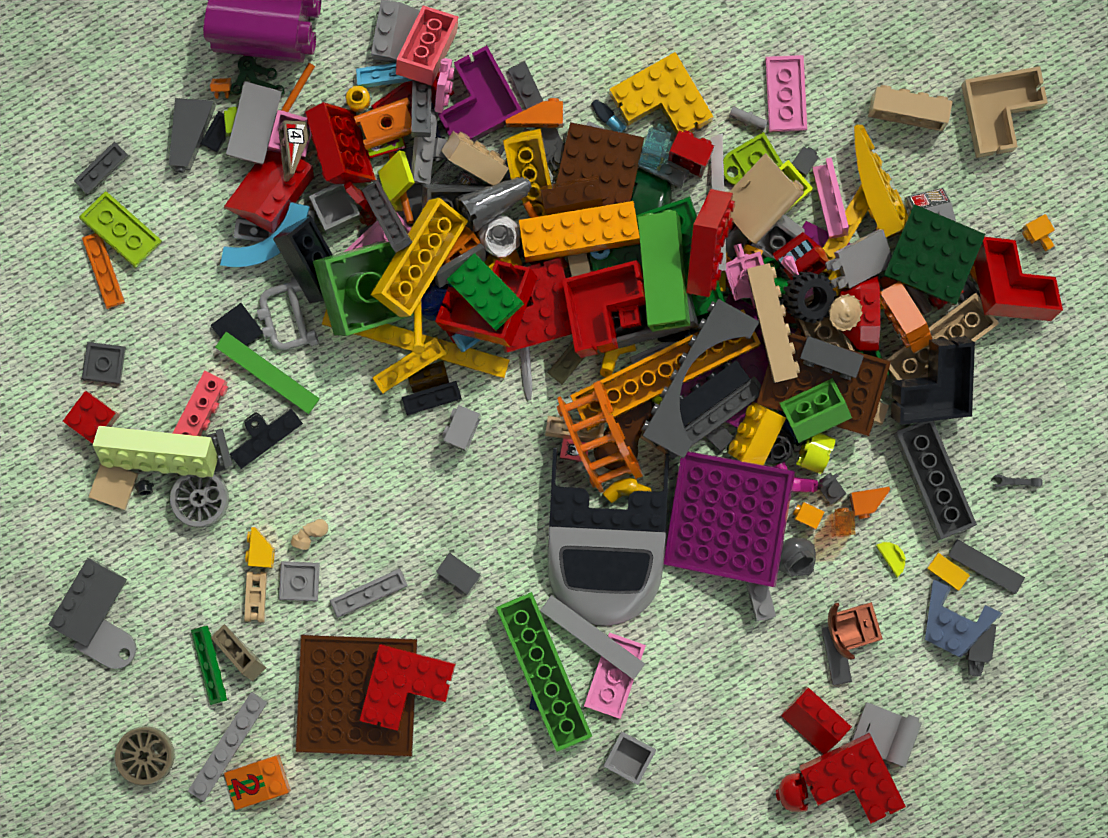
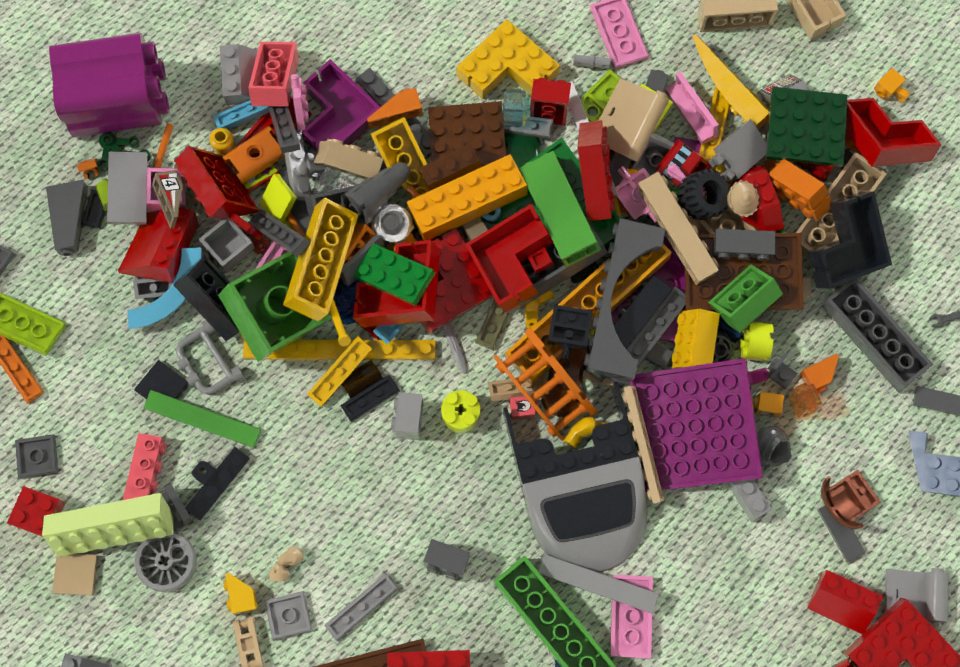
camera: 20 degrees left, 10 degrees down
black plate [135,480,154,496] -> none
black piece [591,99,626,133] -> none
neon yellow tile [875,542,906,577] -> none
yellow tile [926,553,970,591] -> none
none -> neon yellow brick [441,390,480,433]
none -> black plate [548,305,593,360]
none -> tan plate [623,386,664,504]

